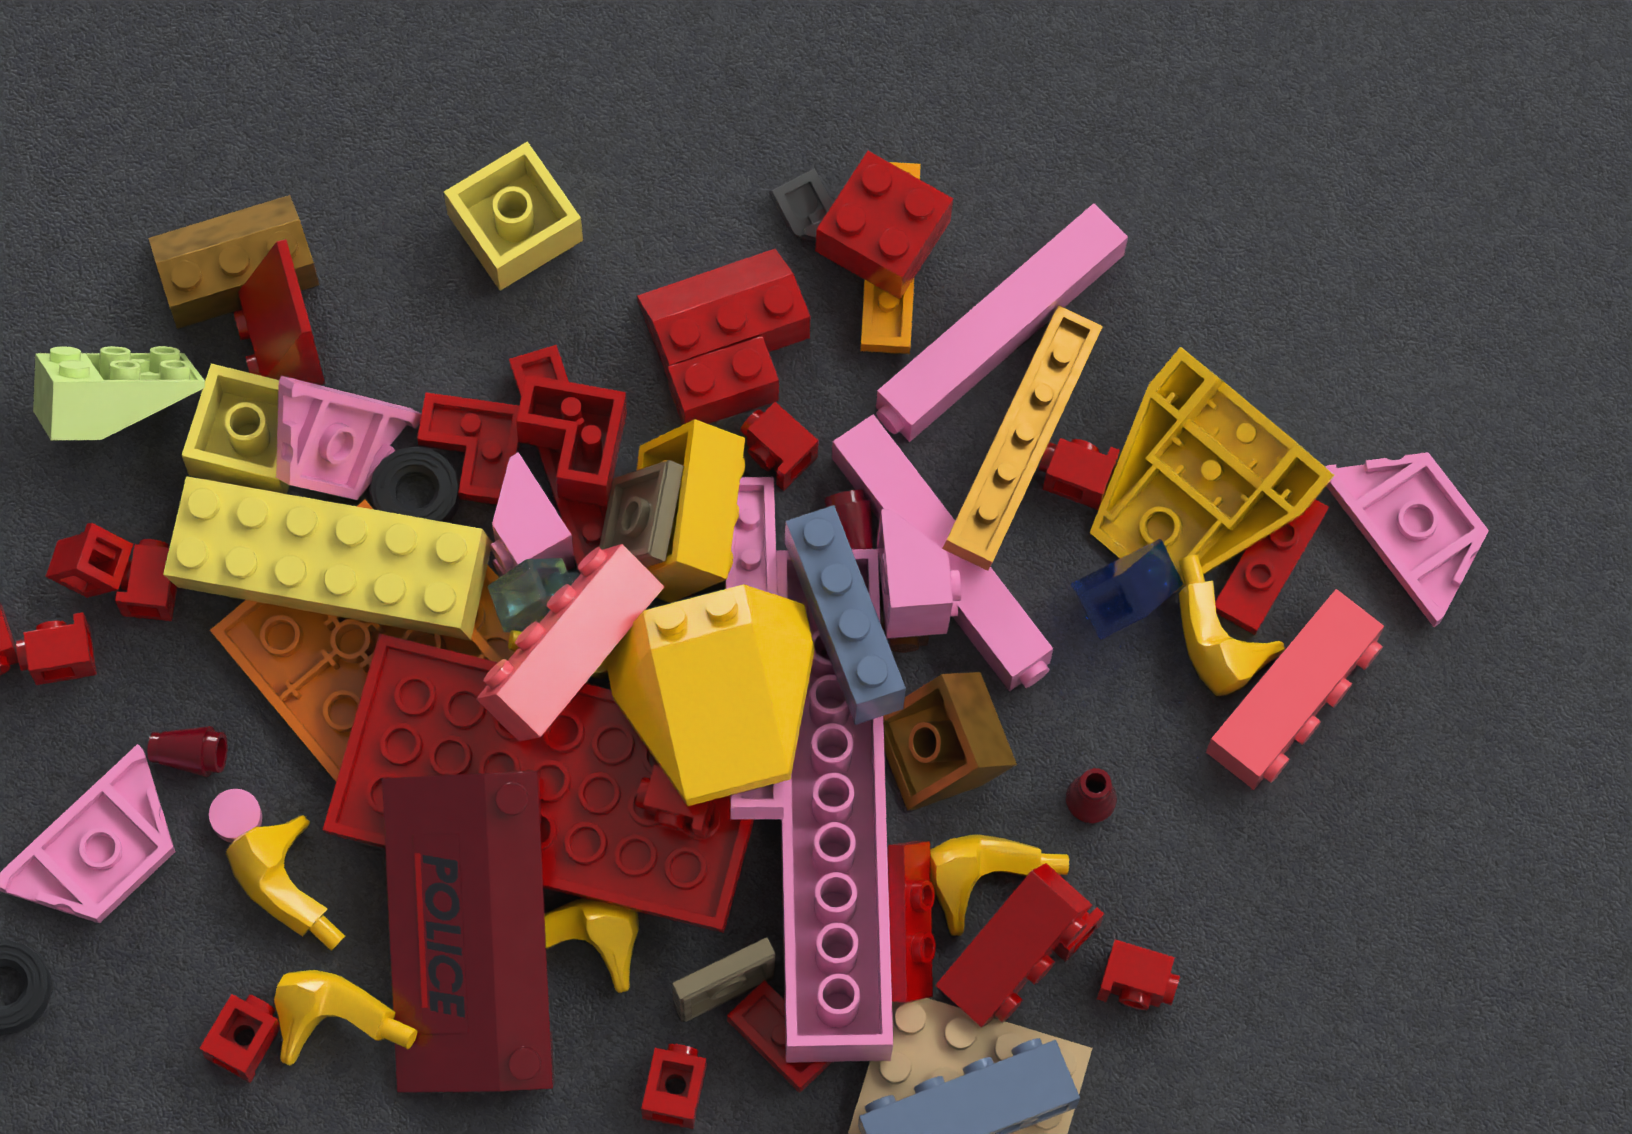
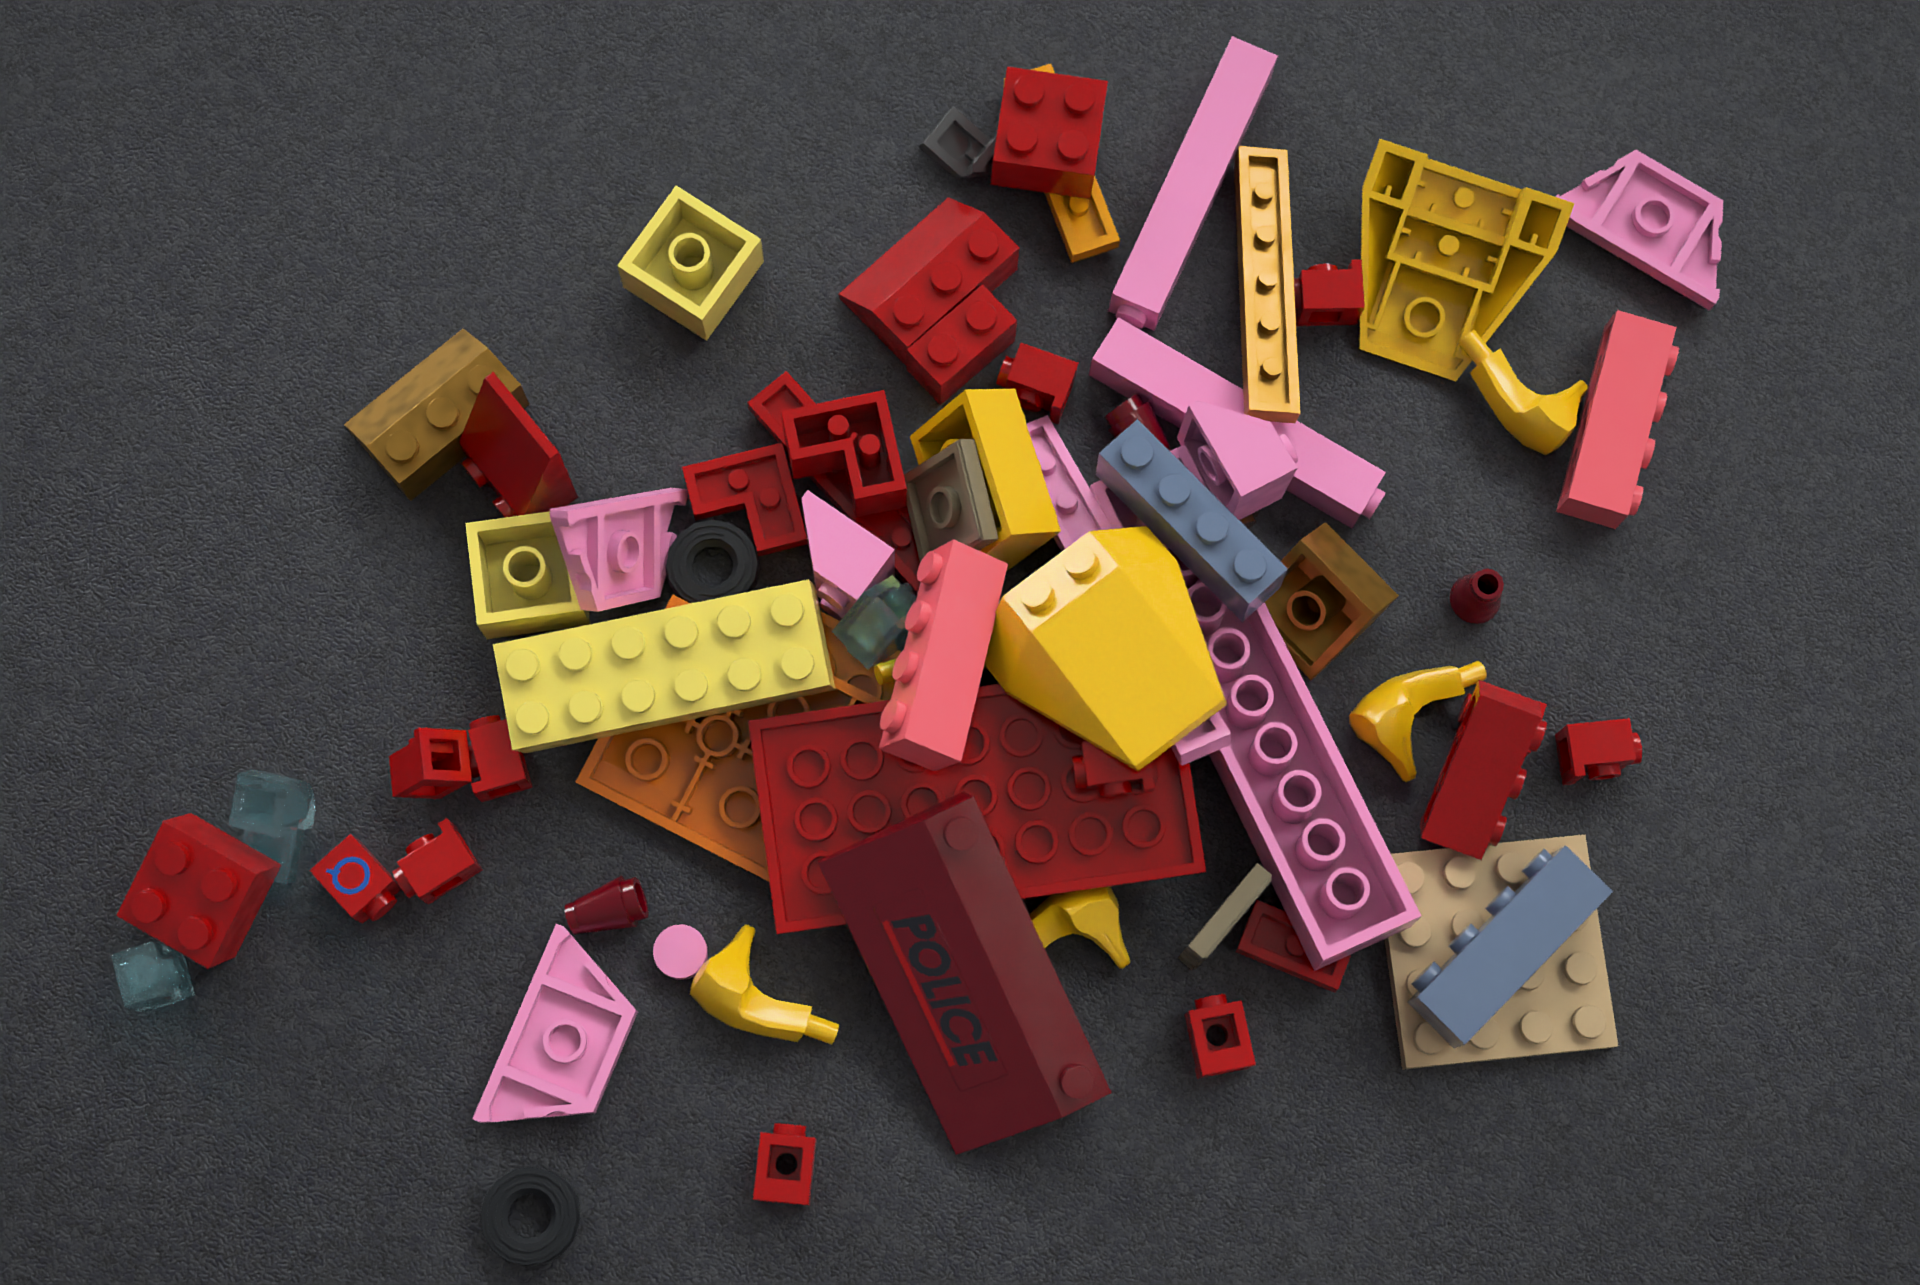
camera: 25 degrees left, 5 degrees up
yellowish green slope [33,346,205,440] -> none
yellow animal [274,970,417,1066] -> none
red plate [887,841,936,1002] -> none
clear blue slope [1071,539,1184,640] -> none
red plate [1215,499,1329,635] -> none

